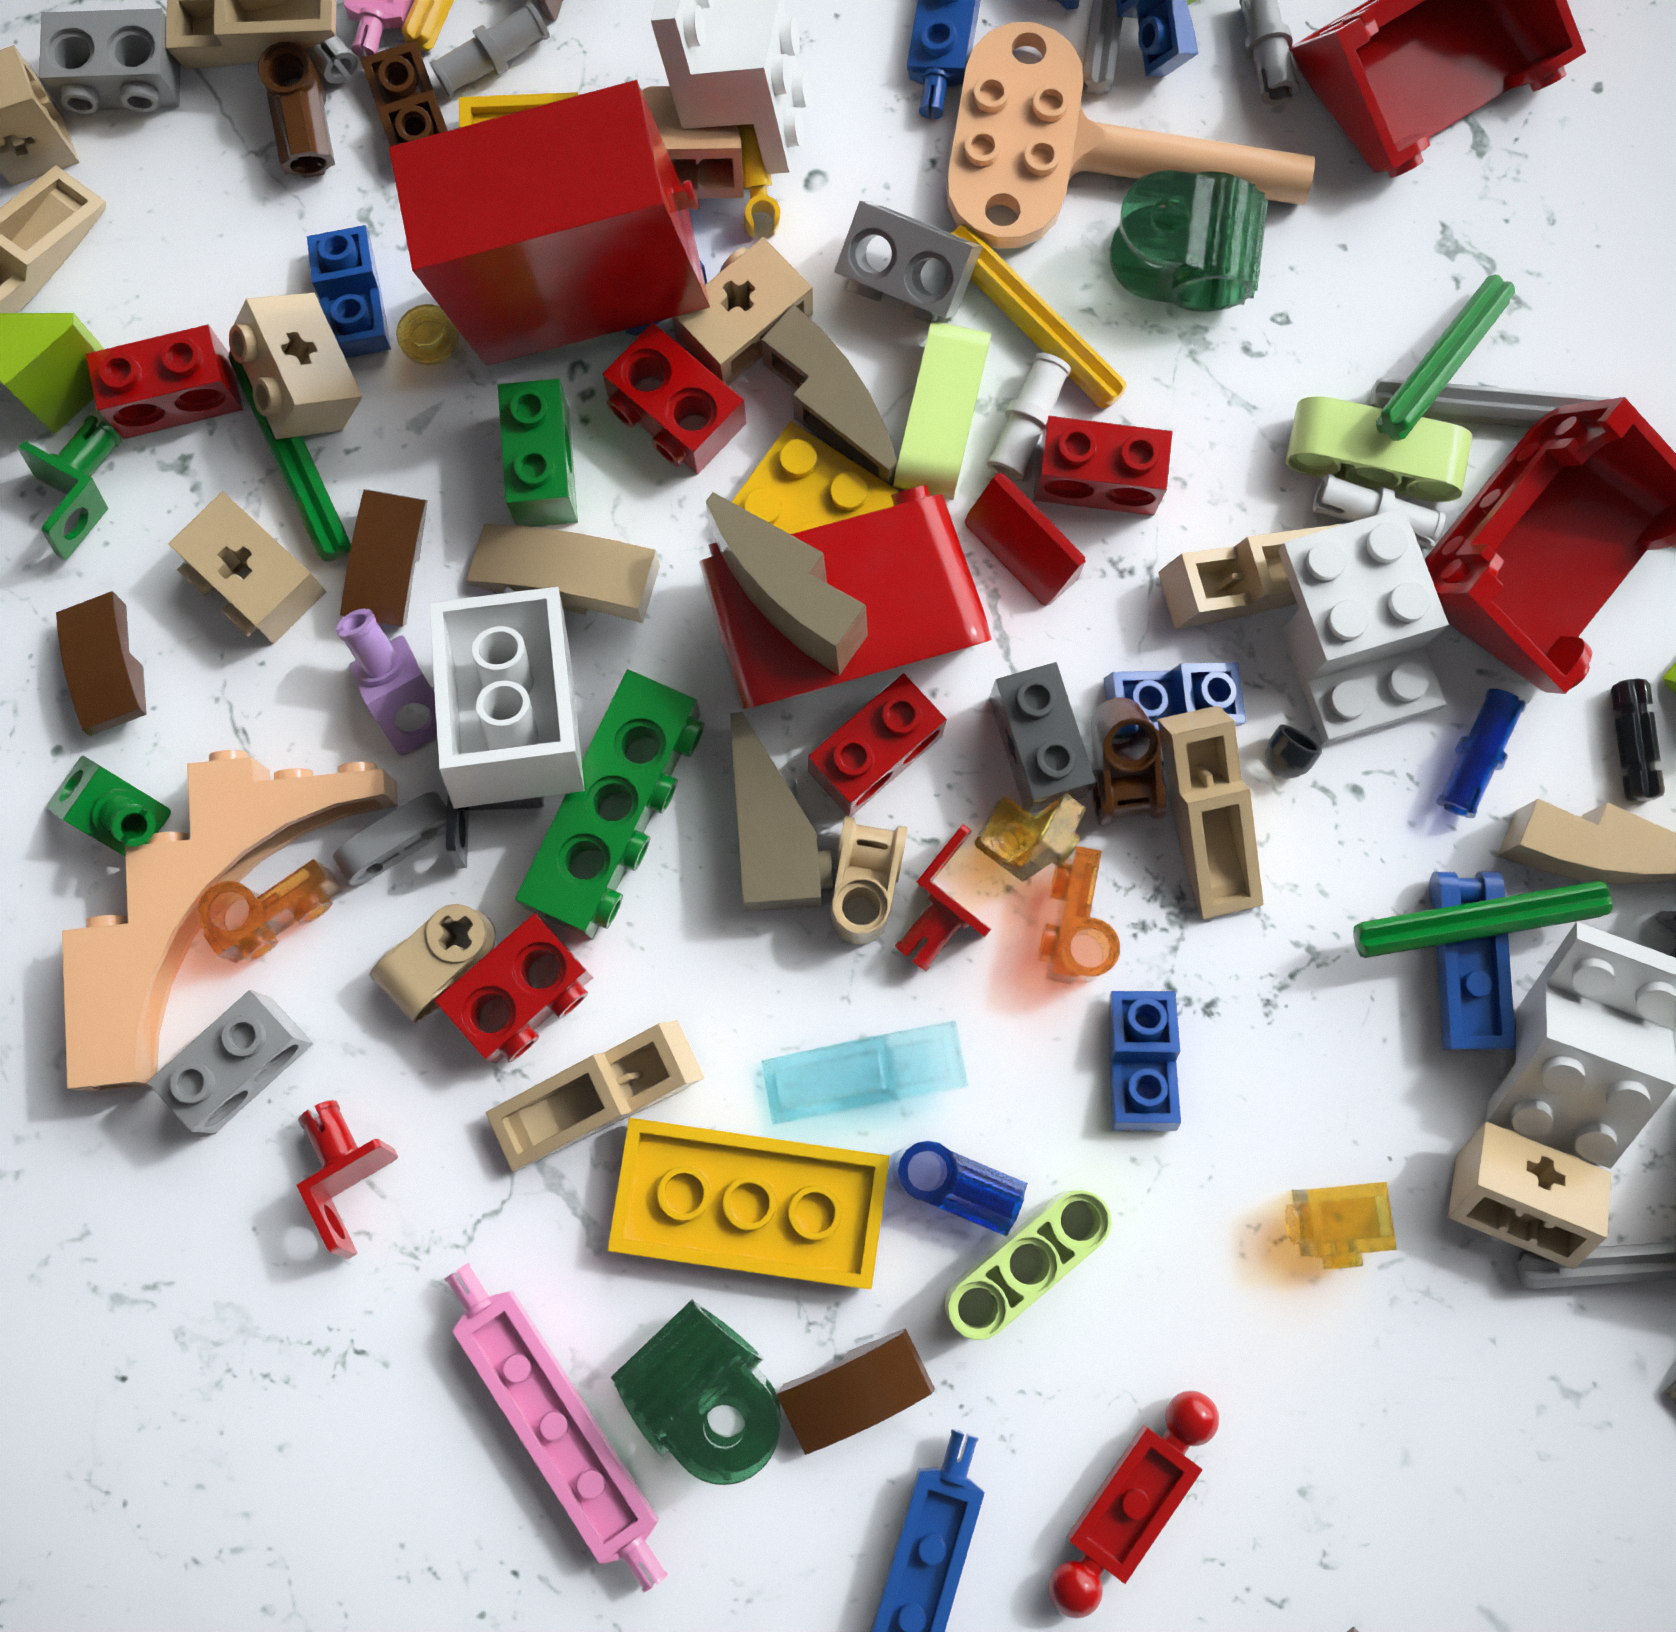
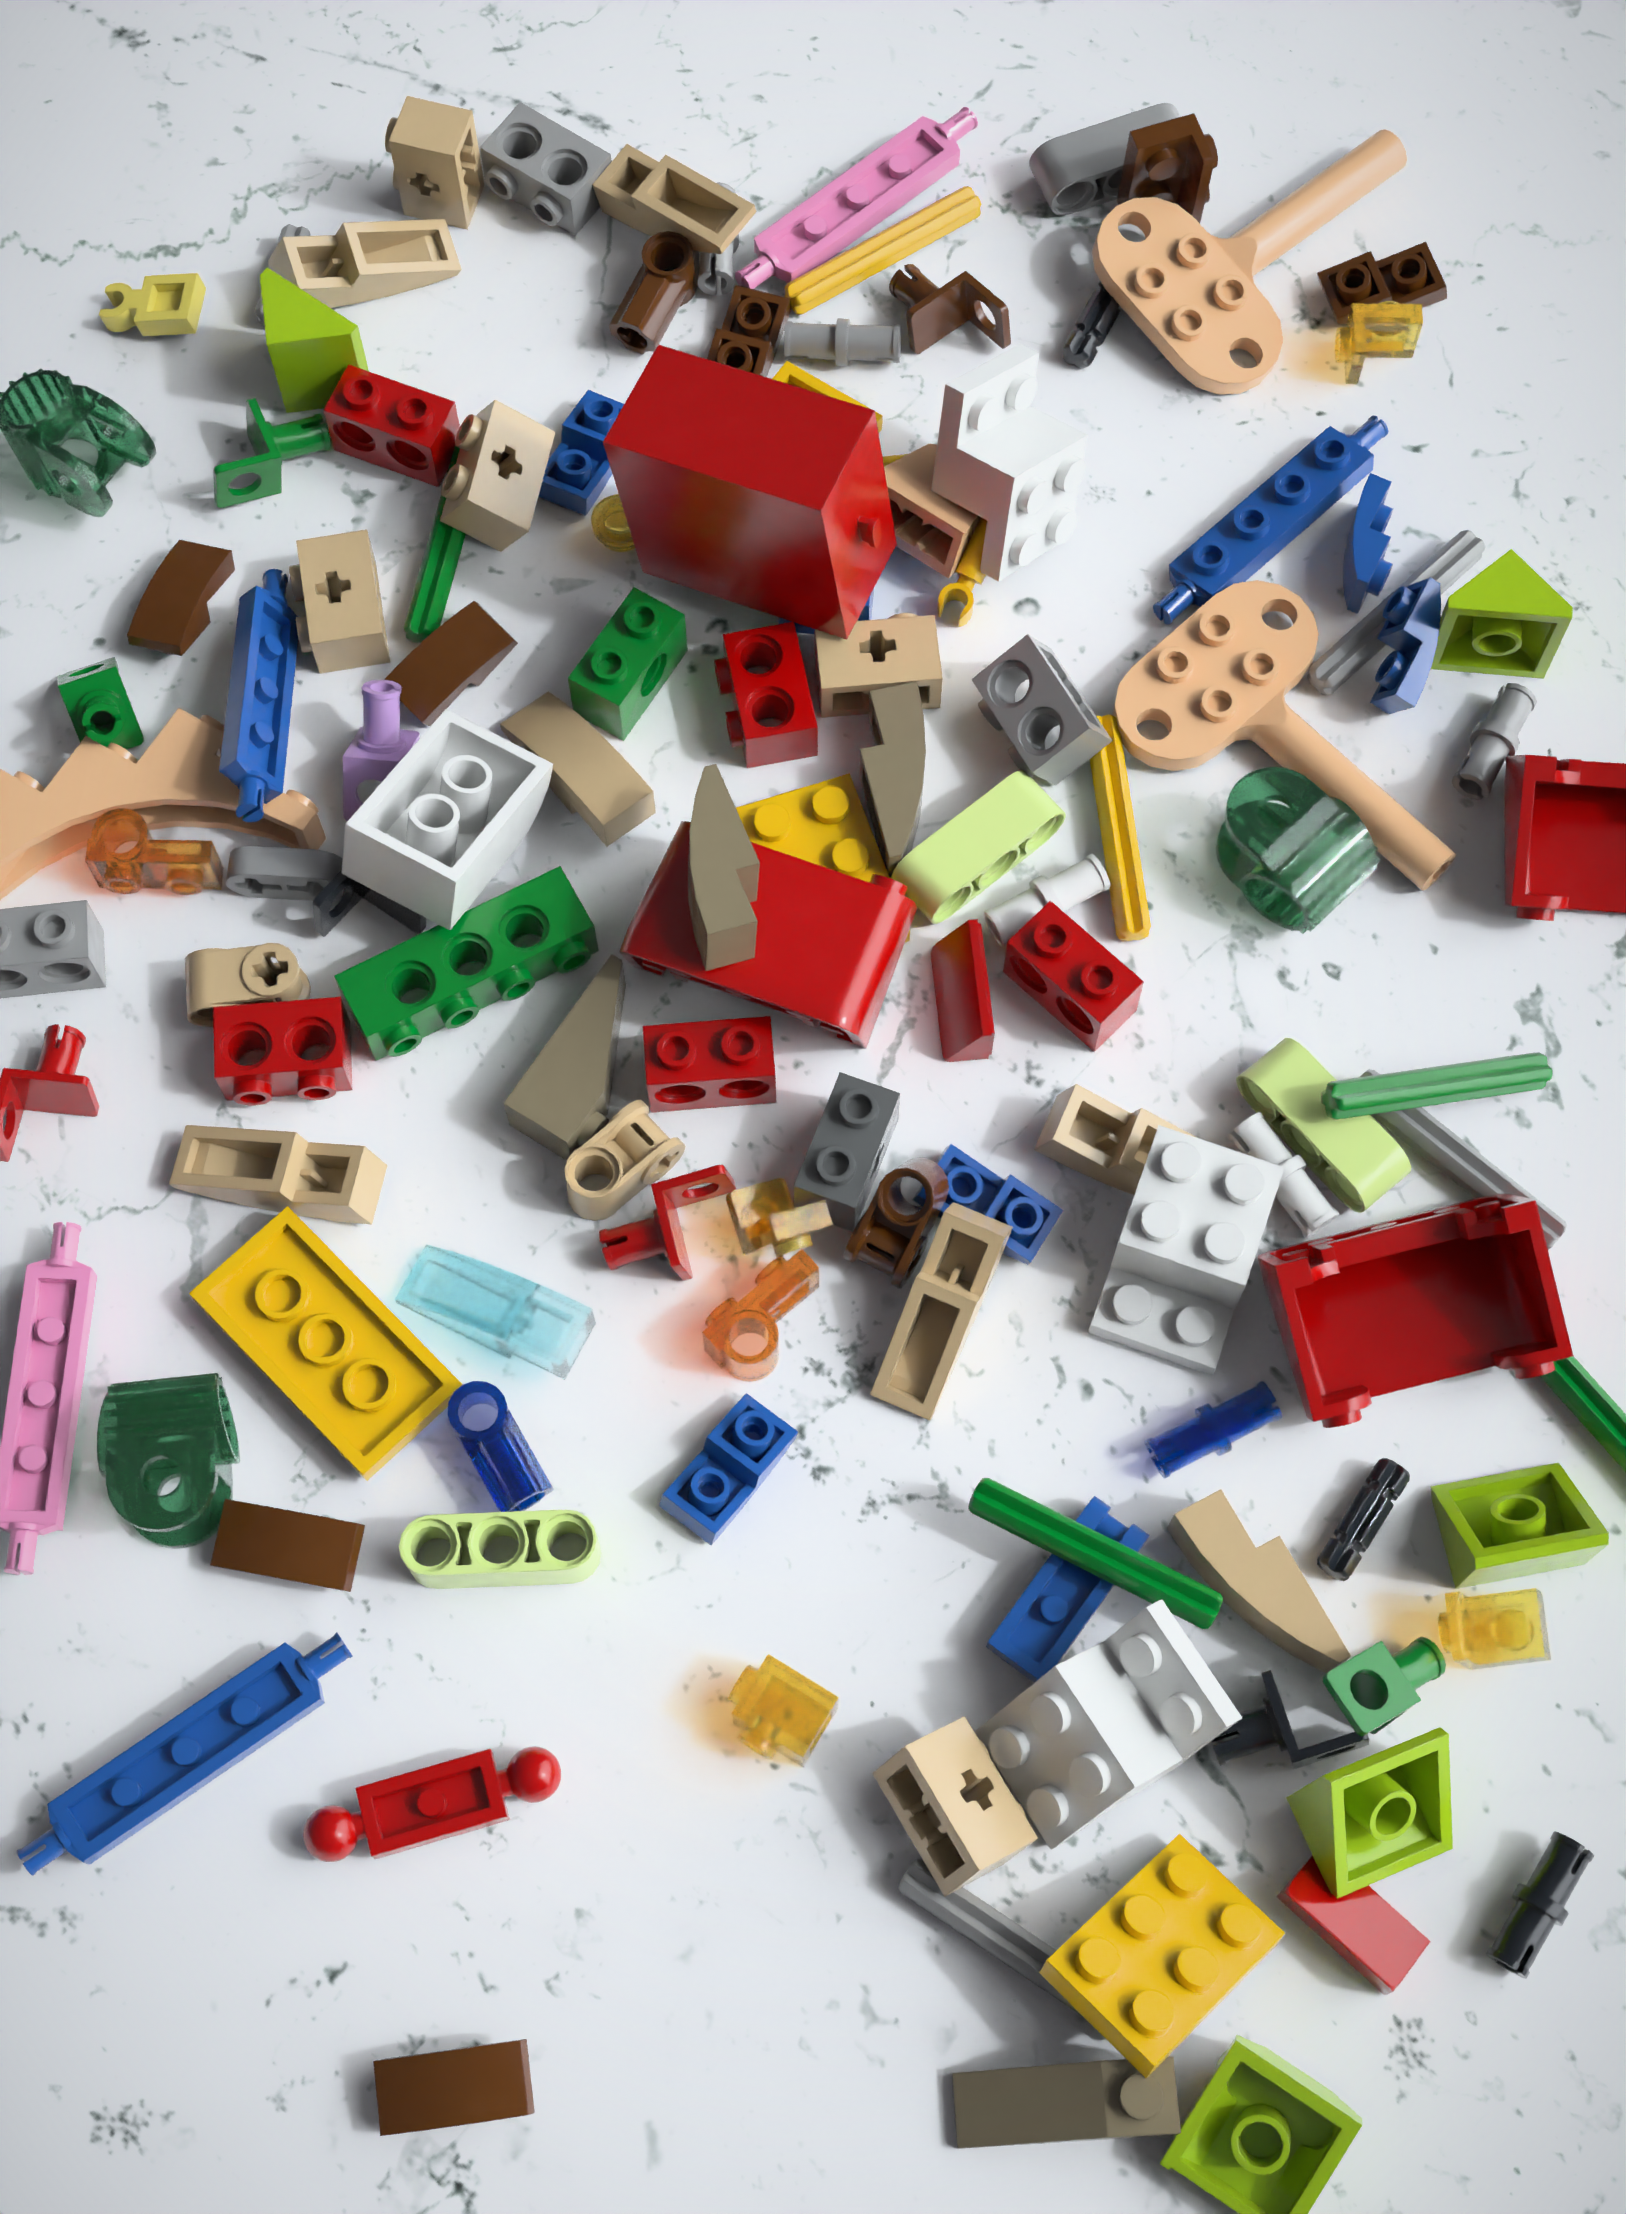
camera: 40 degrees right, 10 degrees down
black hinge [1265,724,1322,779] -> none
none -> blue plate [219,569,298,822]

